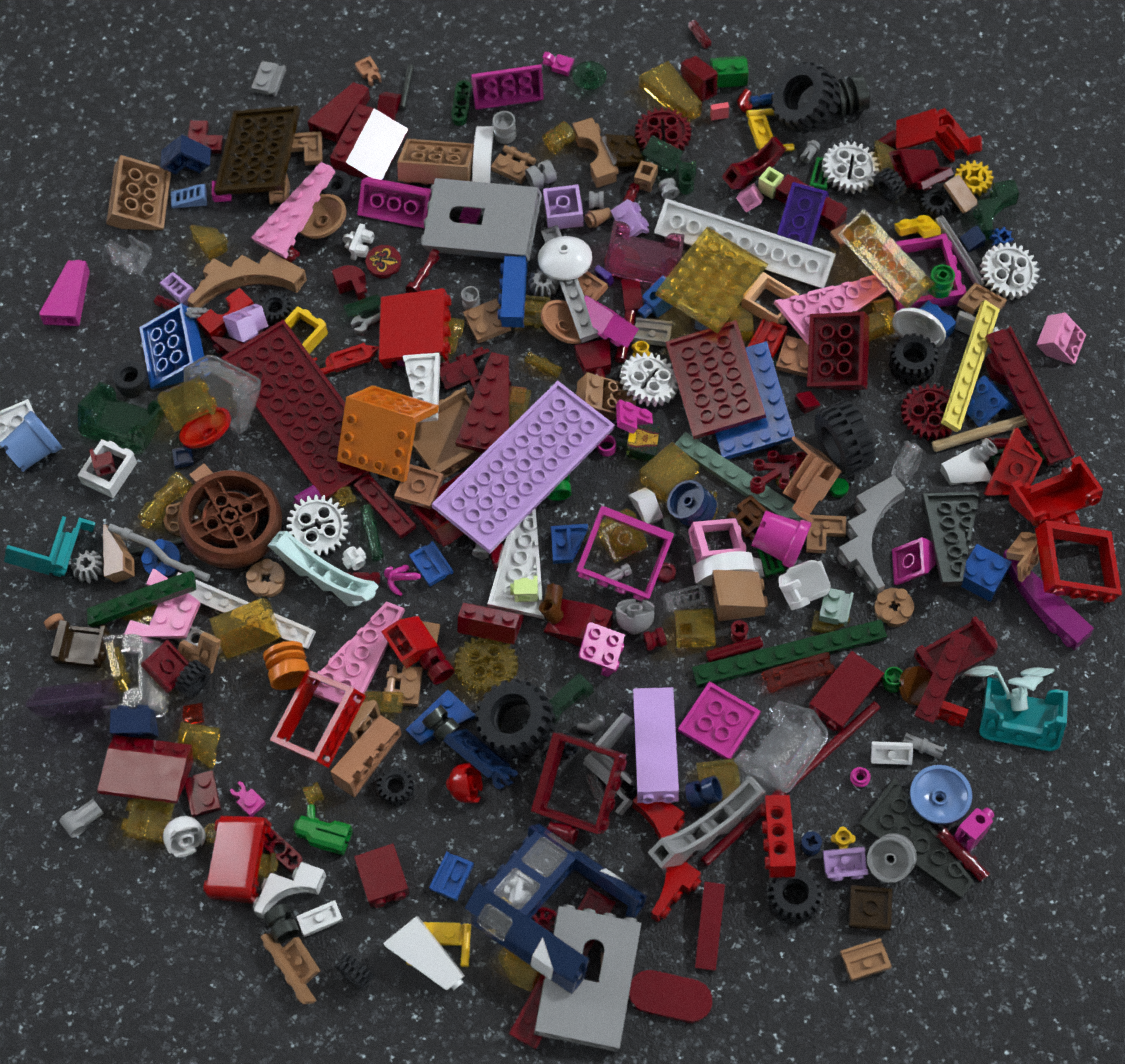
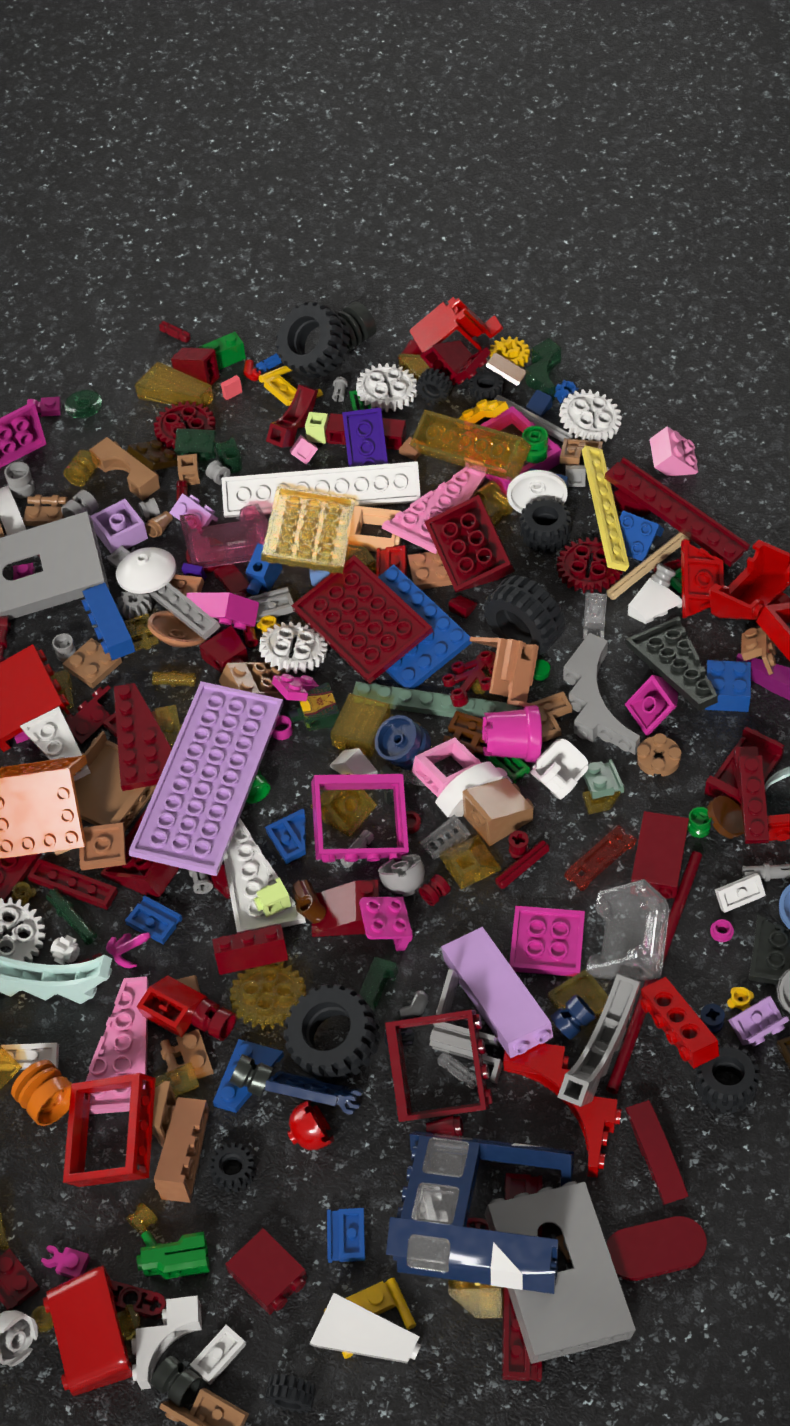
camera: 25 degrees left, 10 degrees down
dark green plate [692,619,887,688] -> none

